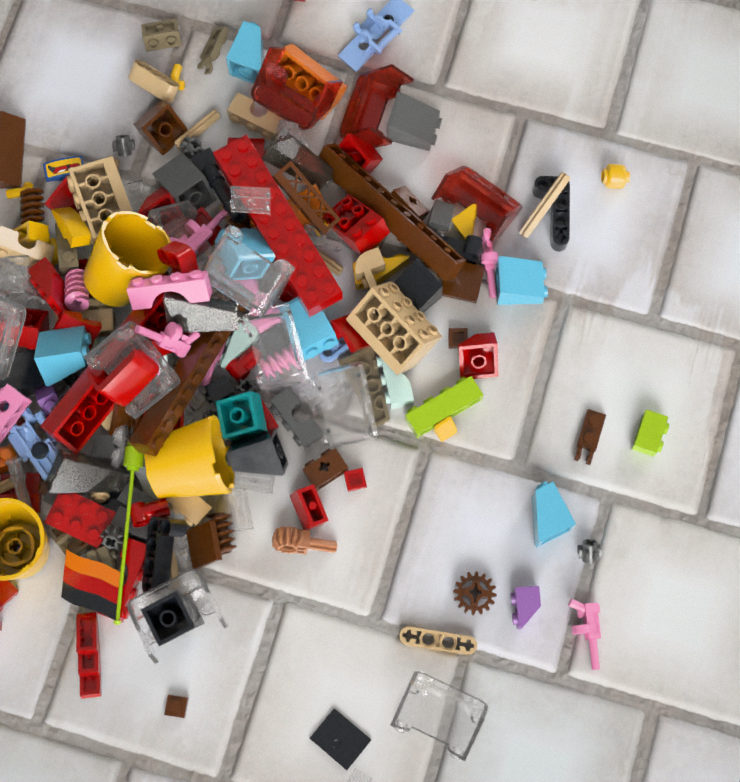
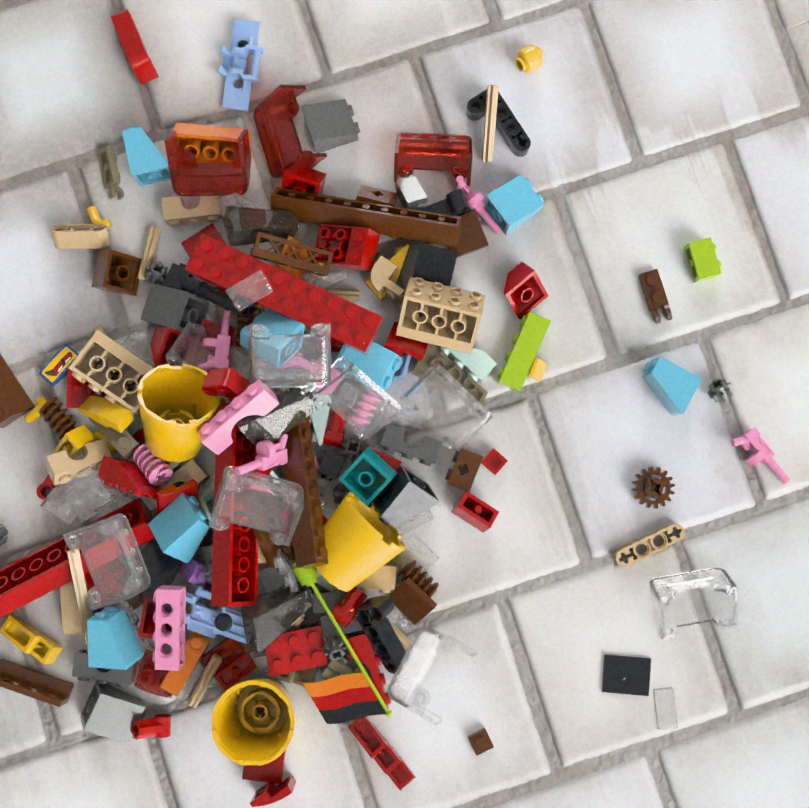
camera: 35 degrees left, 10 degrees up
clear pin [4,456,33,509] -> none
red piece [86,349,159,407] -> none
dark grey gear [112,135,135,156] -> none
black slope [140,590,205,646] -> none
dark tan bracket [141,18,182,52] -> none
nougat gear [272,526,337,555] -> none
reddish brown plate [448,328,468,349] -> none
yellow slope [451,204,477,240] -> none
medium lavender slope [510,586,541,630] -> none

